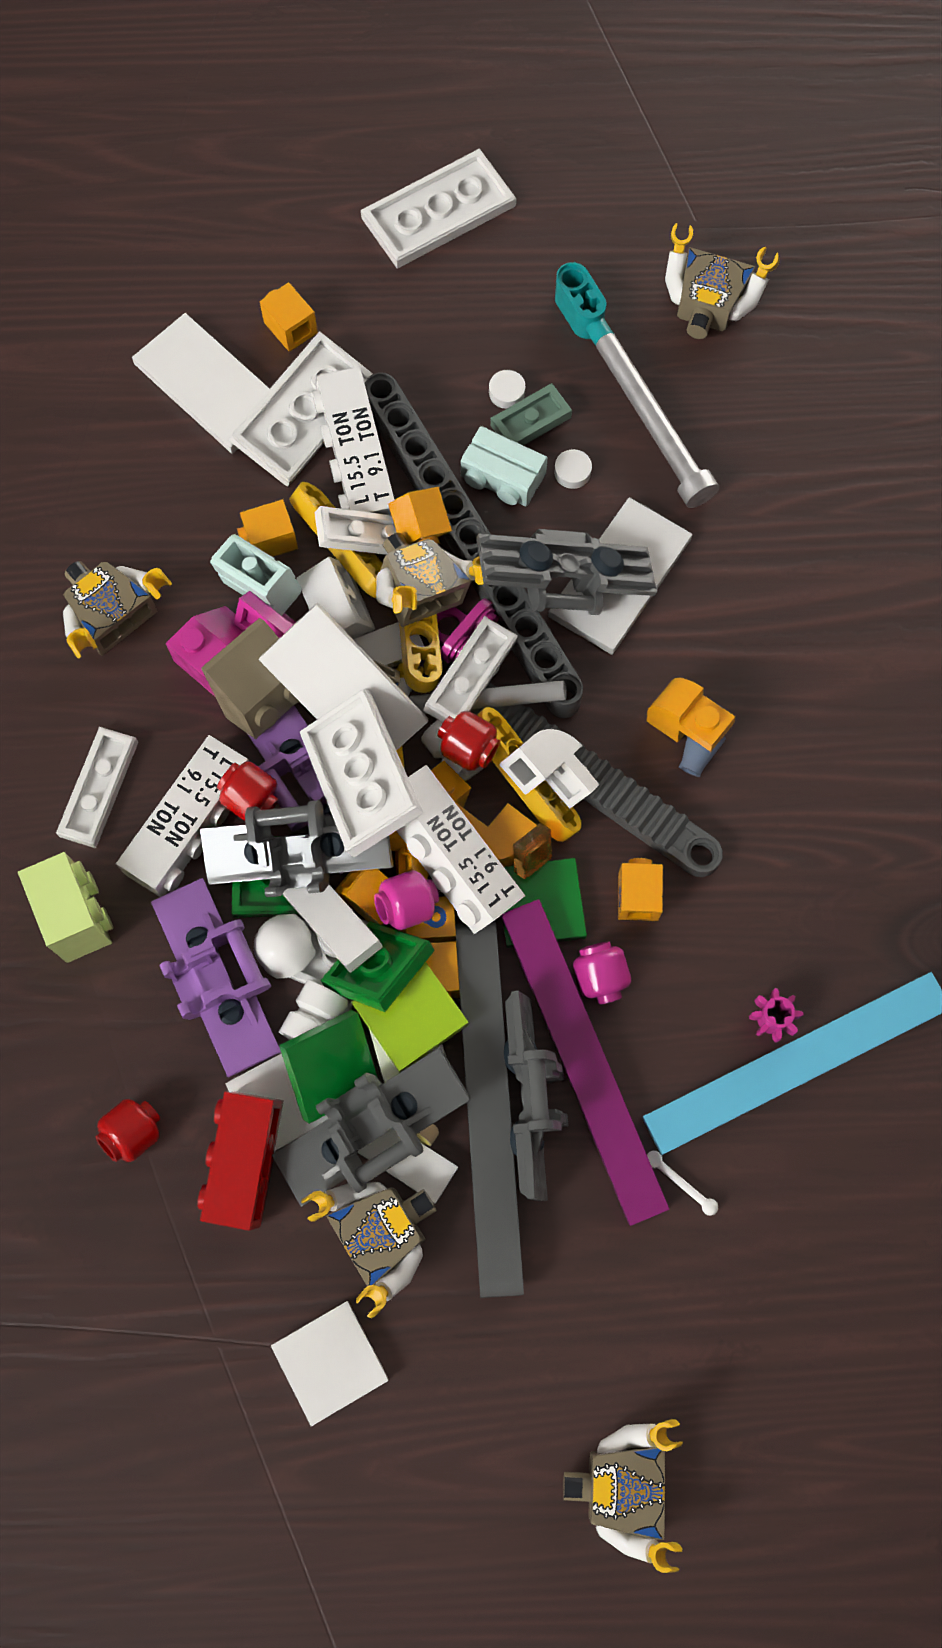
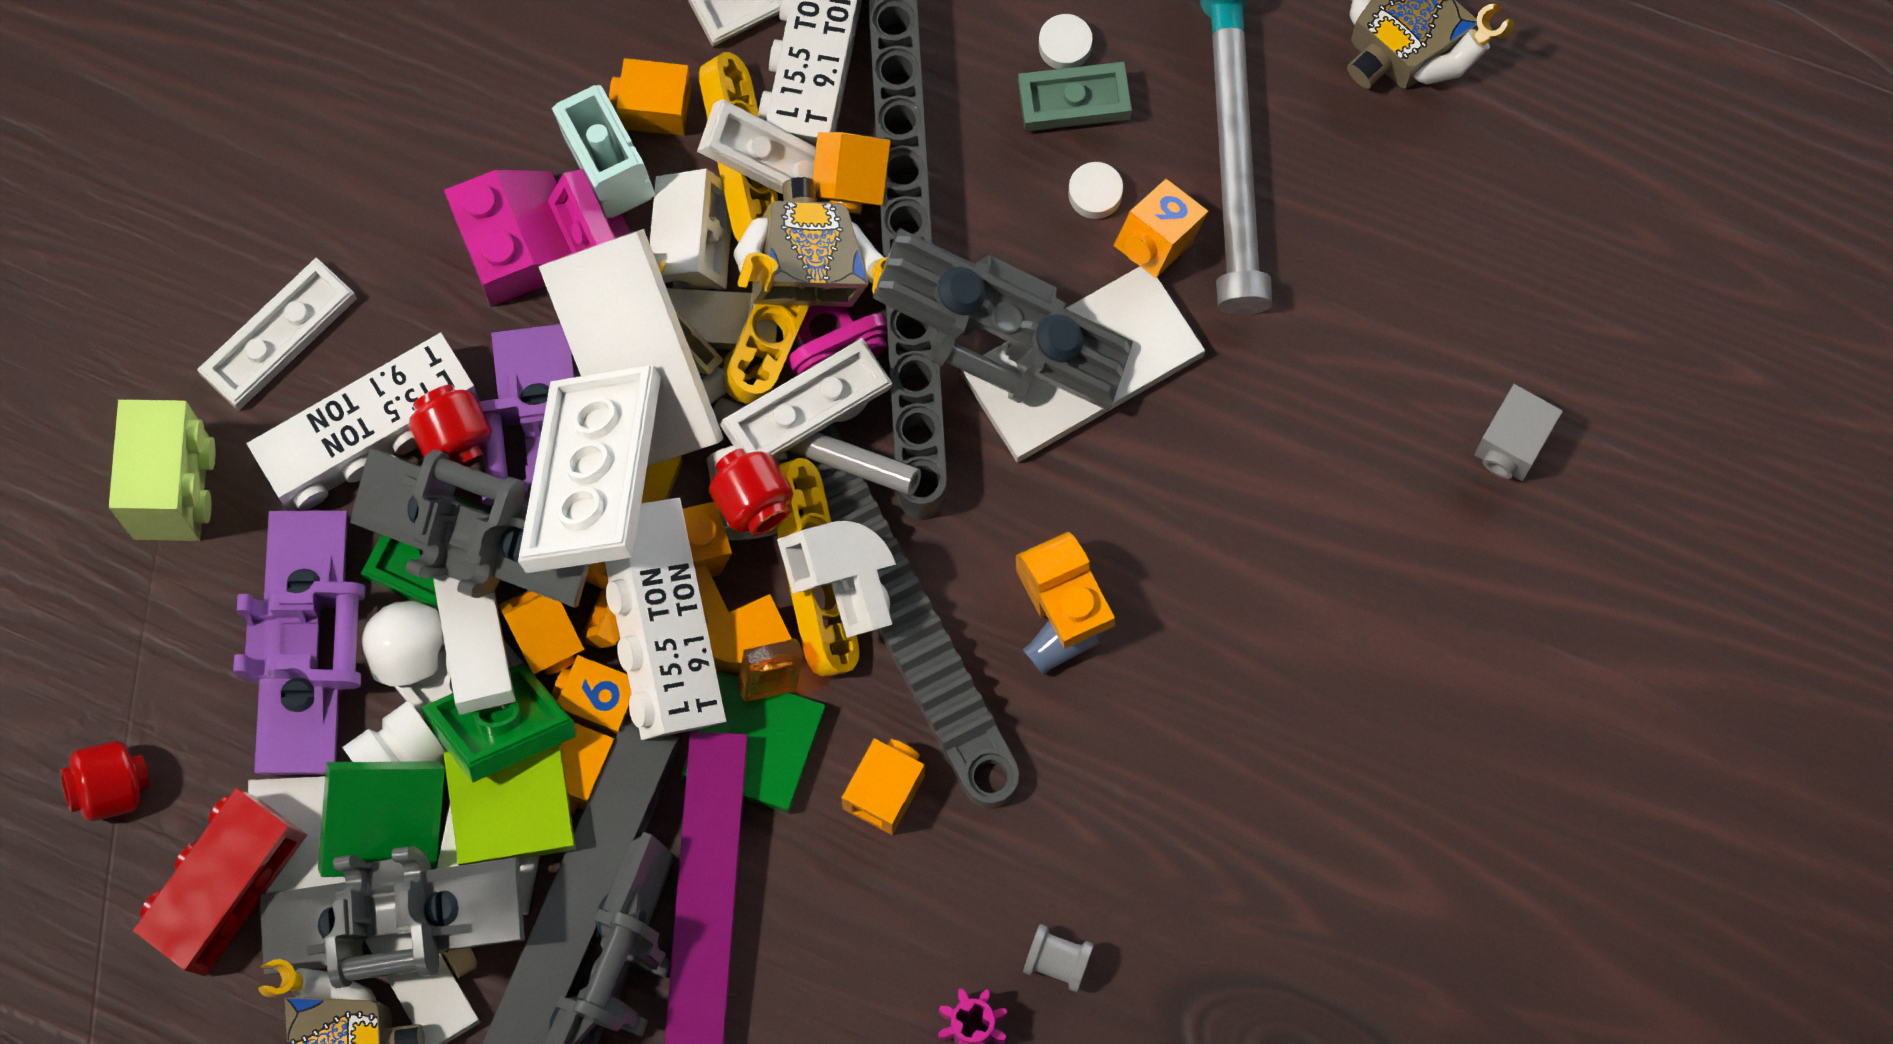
camera: 25 degrees right, 0 degrees up
torso [63,561,172,658] -> none
dark tan slope [201,618,300,740] -> none
dark pink head [374,870,439,930] -> none
light aqua brick [461,426,548,507] -> none
dark pink head [573,941,631,1004] -> none
none -> light grey bush [1023,924,1094,993]
none -> light orange brick [1113,179,1208,278]
none -> light grey brick [1474,384,1563,482]

